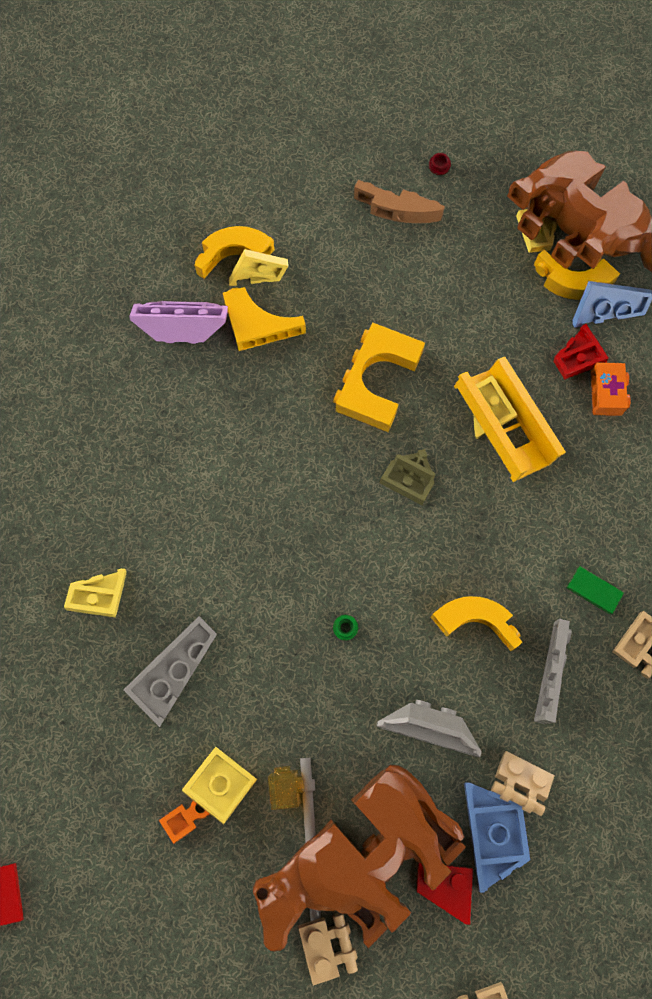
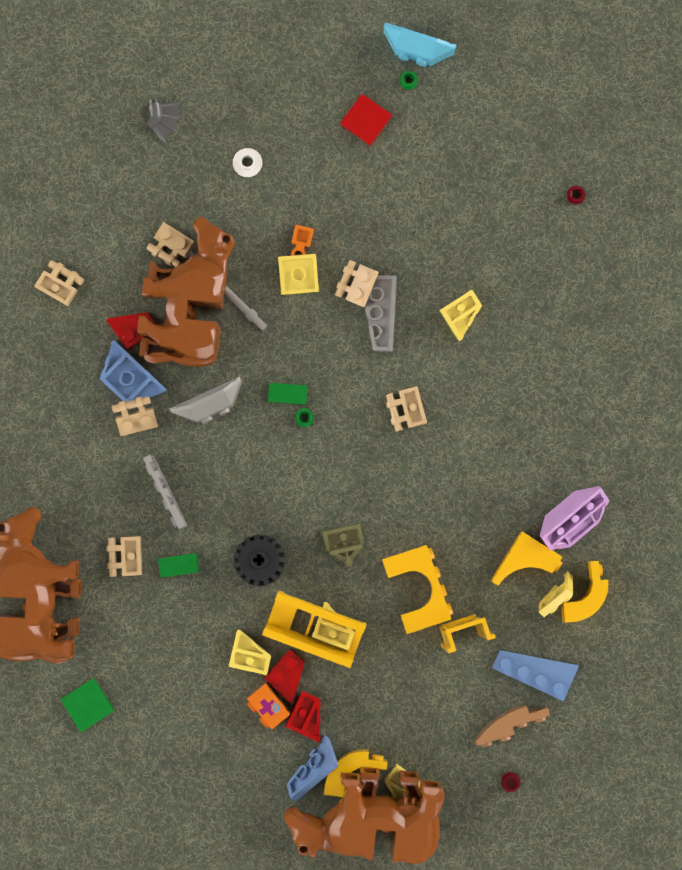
camera: 140 degrees right, 10 degrees up
clear yellow brick [268,766,304,810] -> none
yellow arch [431,596,522,651] -> none
none -> light yellow wing [229,629,271,675]
none -> white piece [233,148,262,177]
none -> black wheel [234,535,285,586]
none -> red wing [264,649,305,704]
none -> green tile [268,383,308,405]
none -> tan plate [335,260,379,307]
none -> tan plate [386,386,427,432]
none -> yellow piece [439,614,496,653]
none -> medium blue wing [492,650,579,701]

